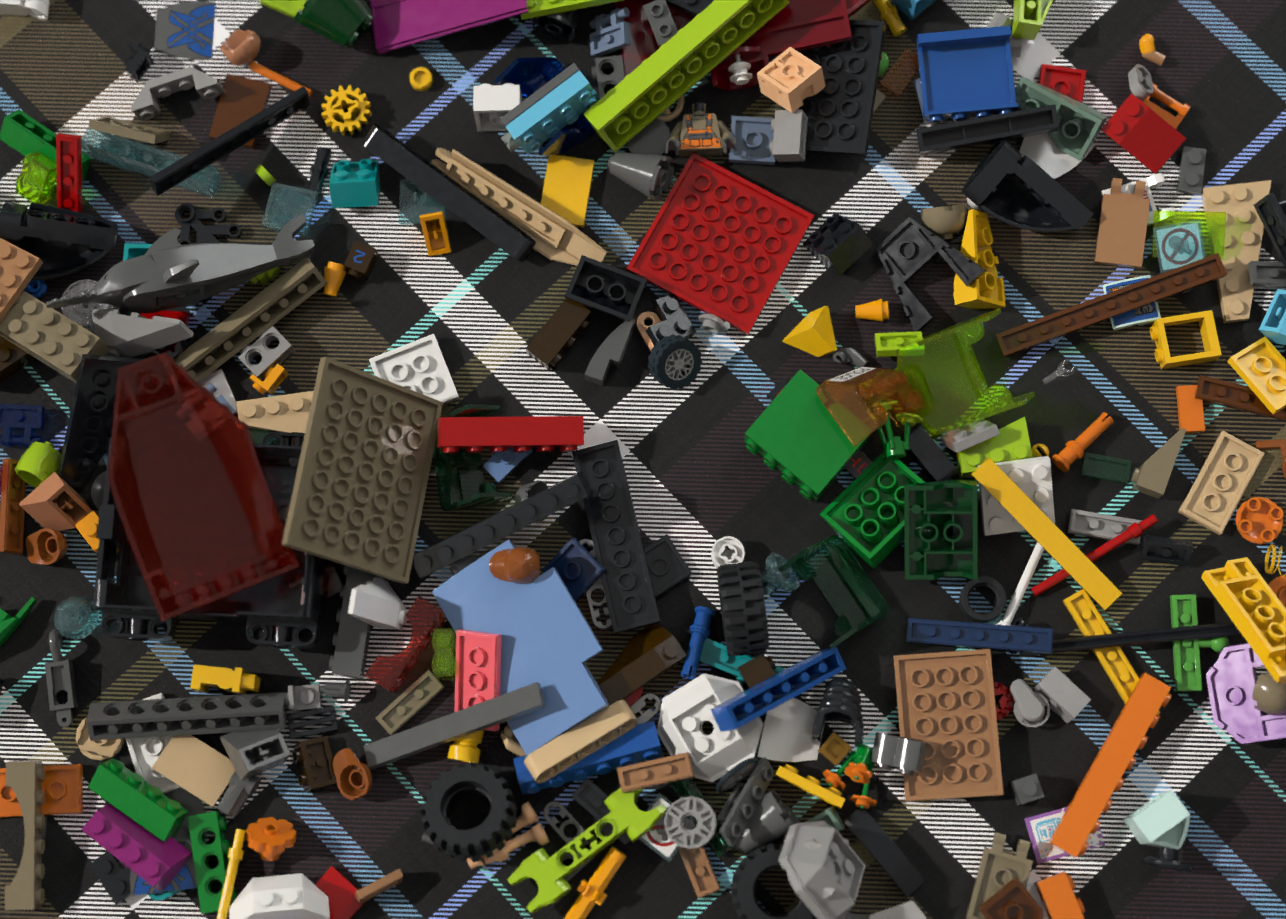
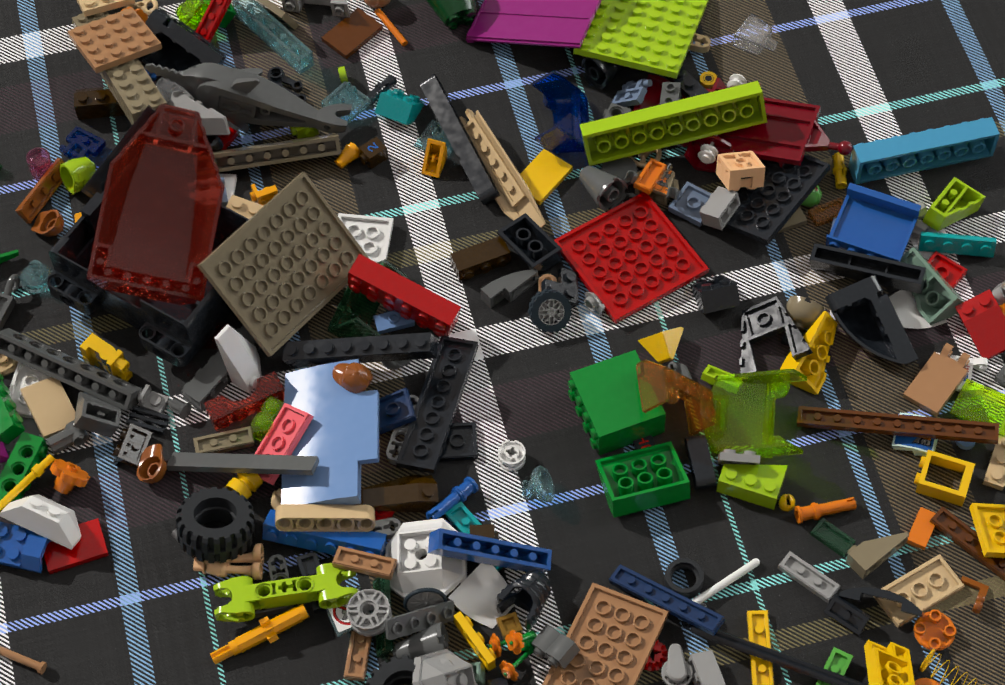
camera: 25 degrees right, 20 degrees down
nougat slope [19,472,92,531] -> none
black tile [150,86,309,196] -> none
light grey brick [238,326,295,381] -> none
yellow gear [321,85,371,135] -> none
medium nougat tile [355,868,403,904] -> none
yellow tile [409,67,433,91] -> none
white brick [473,83,522,131] -> none
medium azure piece [500,63,601,154] -> none
black tyre [717,561,769,657] -> none
clear green windscreen [778,535,889,649] -> none
light orange cone [855,299,889,322] -> none
green plant [863,400,923,459] -> none
dark green piece [904,480,978,580] -> none
yellow tile [971,458,1122,610] -> none
white plate [977,456,1055,536] -> none
red bar [1031,514,1158,597] -> none
clear hand [1042,359,1075,384] -> none
clear light blue piece [1153,219,1206,274] -> none
none -> orange tile [634,158,667,195]
none -> black slope [839,587,924,617]
none -> teal plate [918,231,997,257]

